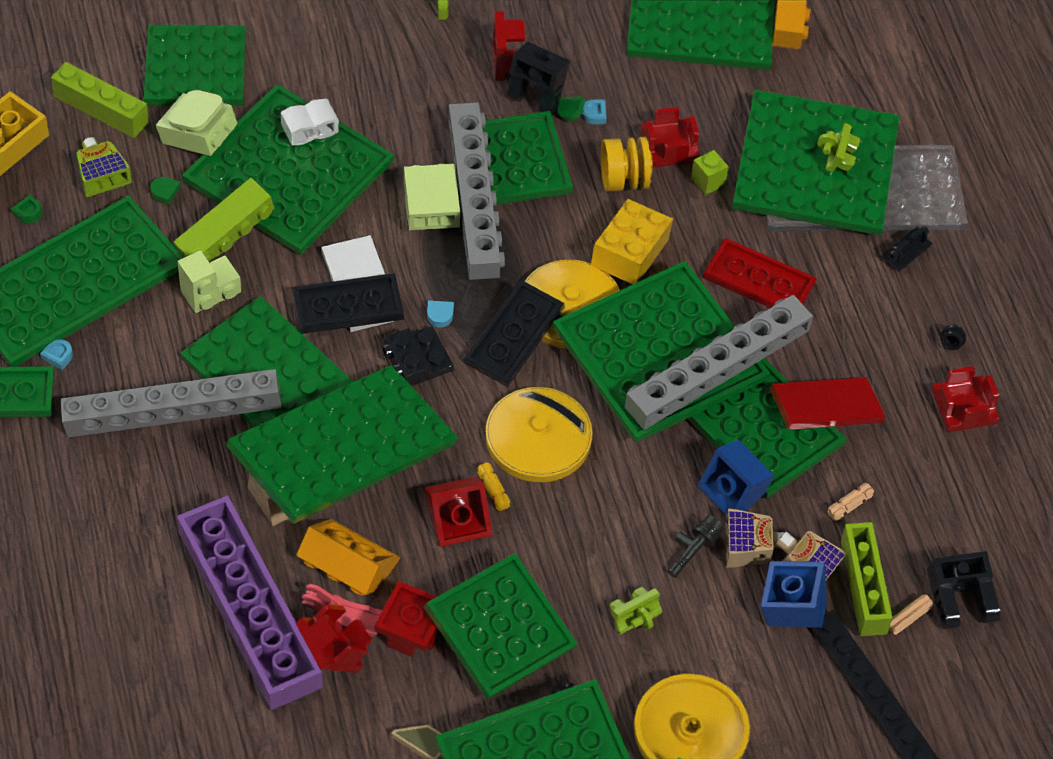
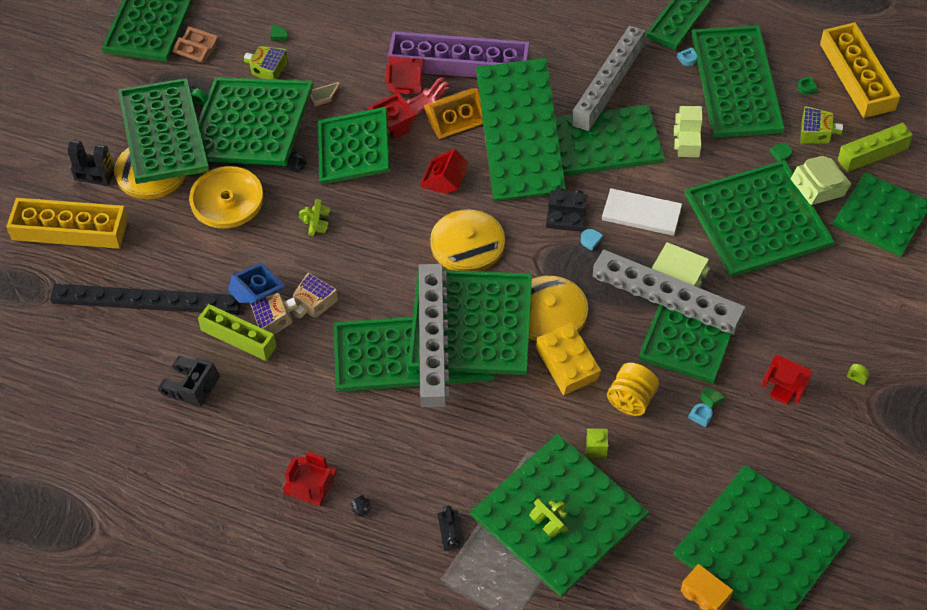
camera: 130 degrees right, 0 degrees up
lime brick [173,178,275,263] -> none
white brick [281,99,339,145] -> none
black tile [292,273,404,334] -> none
black tile [463,280,565,387] -> none
yellow axle [477,462,510,511] -> none
black brick [507,42,570,116] -> none
red panel [641,107,700,168] -> none
pearl dark grey piece [667,515,724,578] -> none
blue slope [697,439,774,516] -> none
red tile [703,238,817,308] -> none
red tile [770,377,886,430] -> none
light nougat axle [827,483,874,521] -> none
light nougat axle [889,594,933,635] -> none

